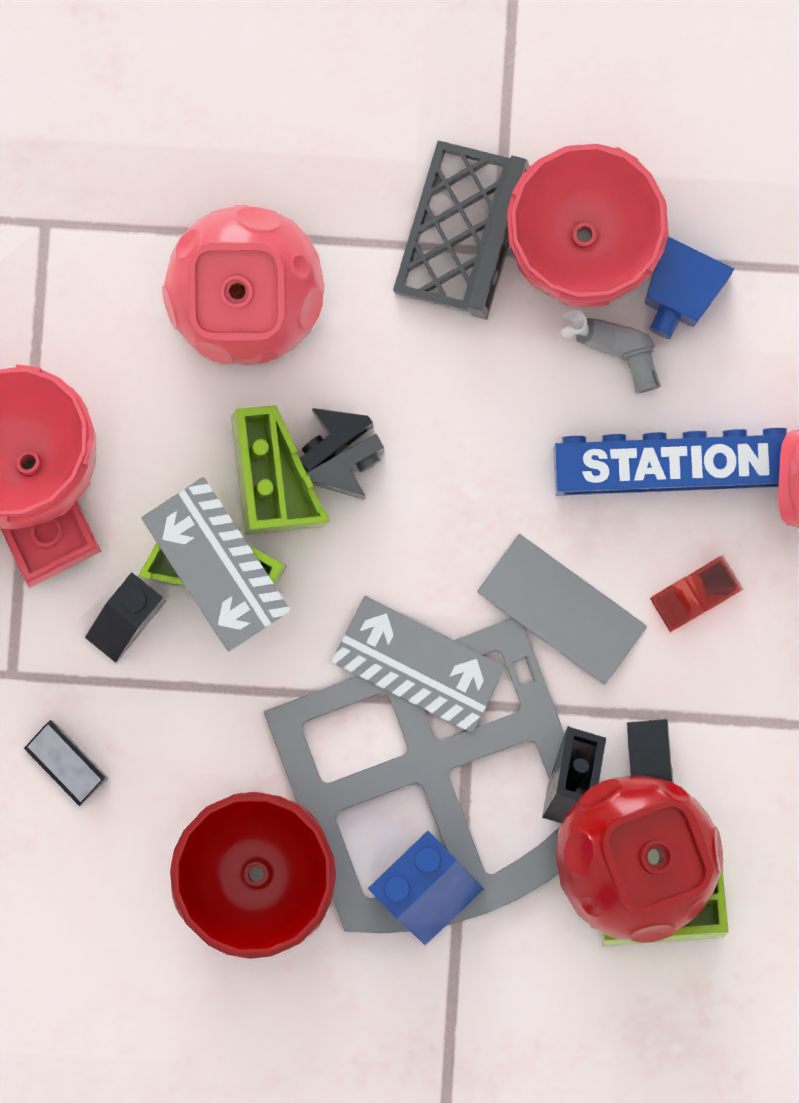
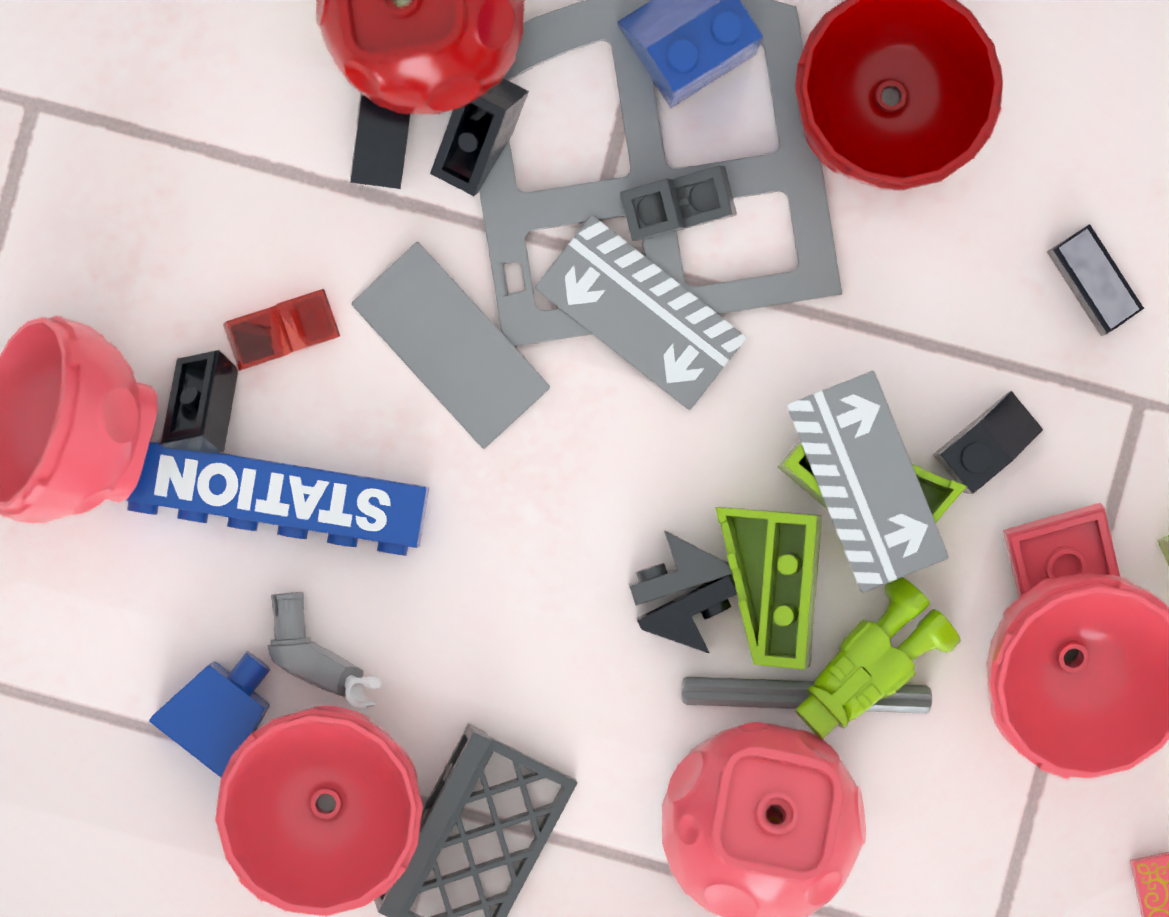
camera: 165 degrees left, 5 degrees up
none -> black slope [161,350,238,453]
none -> dark grey slope [620,165,737,241]
none -> light grey axle [681,677,932,714]
none -> lime piece [795,577,961,740]

